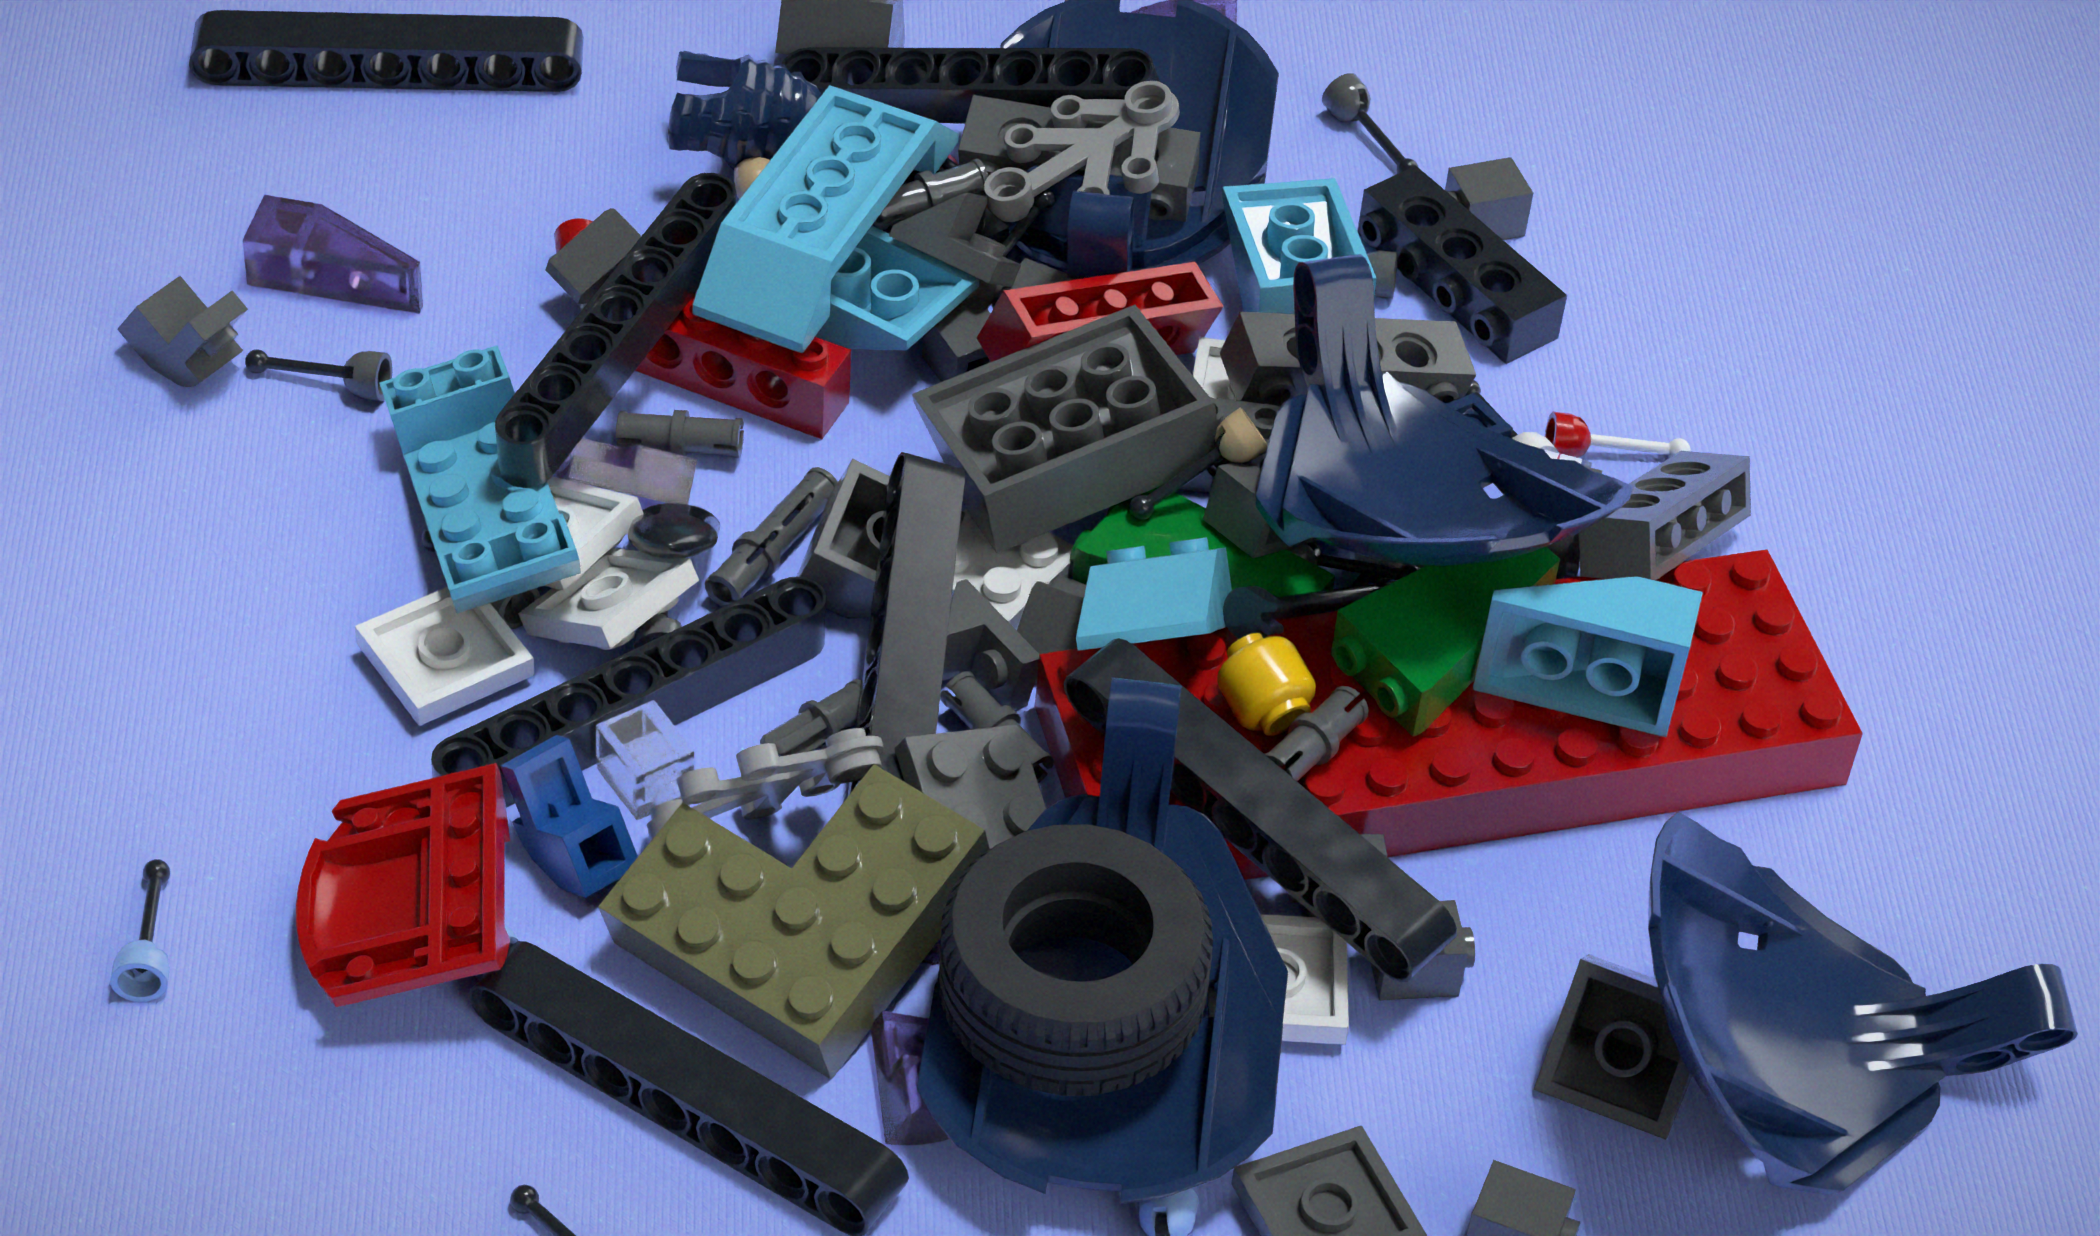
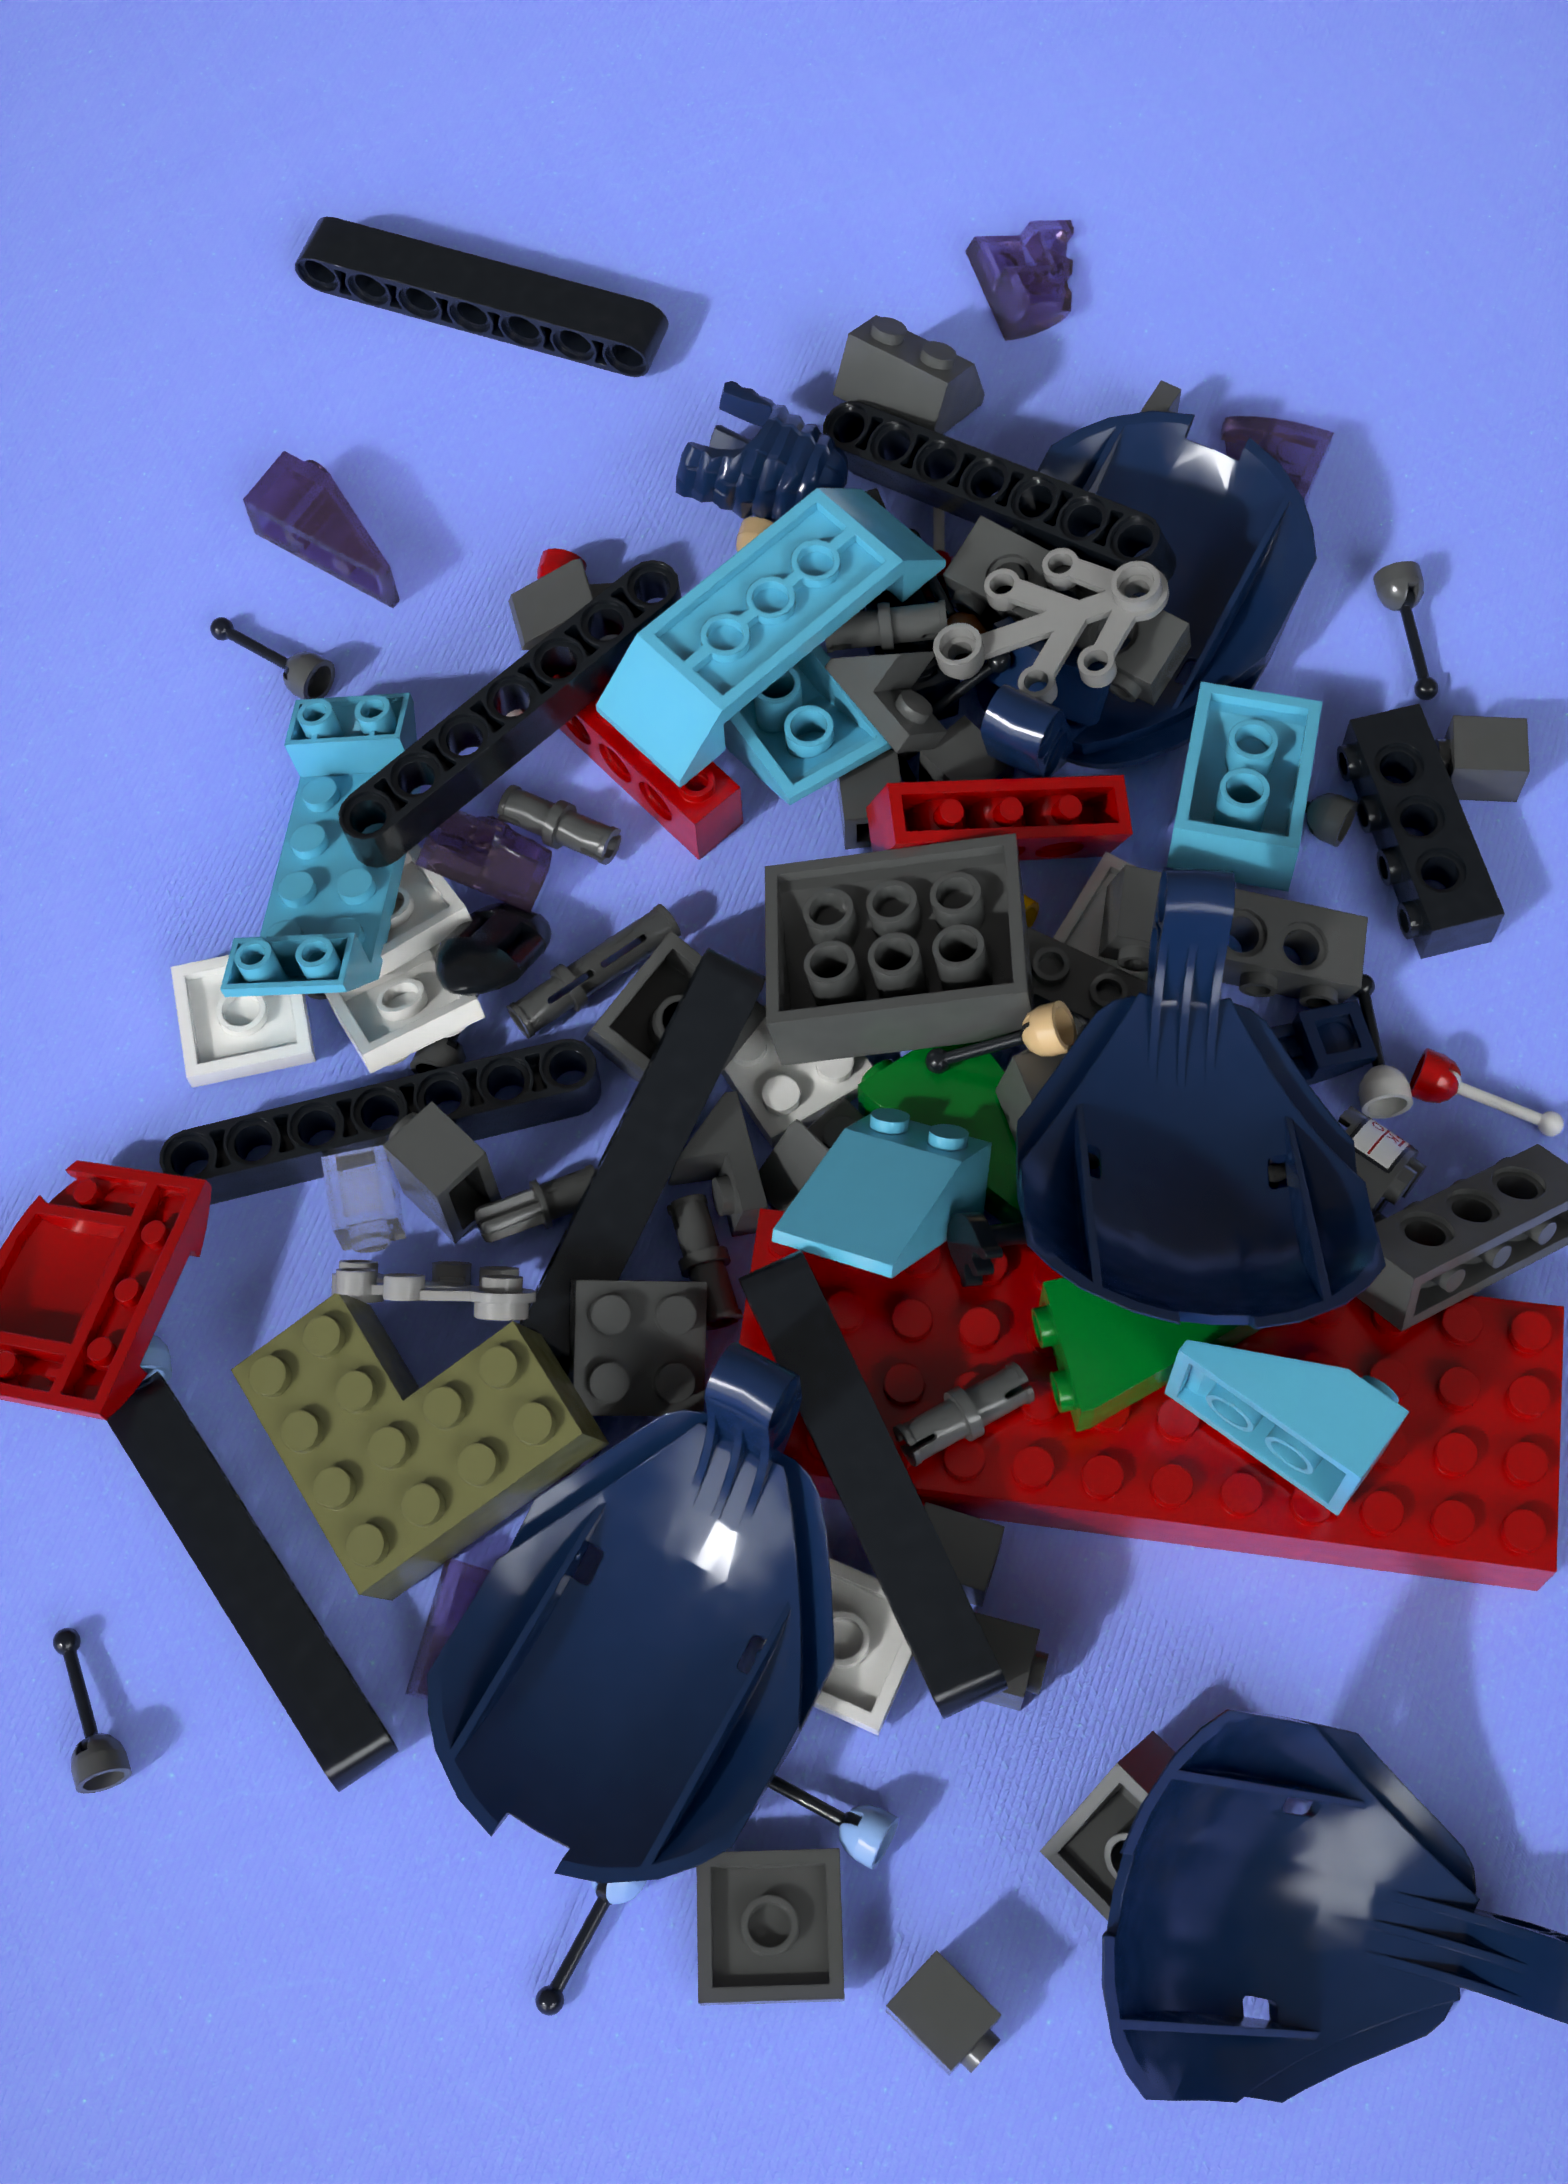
camera: 30 degrees right, 20 degrees up
dark grey brick [117,276,248,387] -> none
blue brick [500,735,638,898] -> none
black tyre [939,824,1213,1096] -> none
yellow head [1217,633,1316,736] -> none
none -> dark grey piece [383,1101,501,1243]
none -> light blue hinge [768,1775,899,1870]

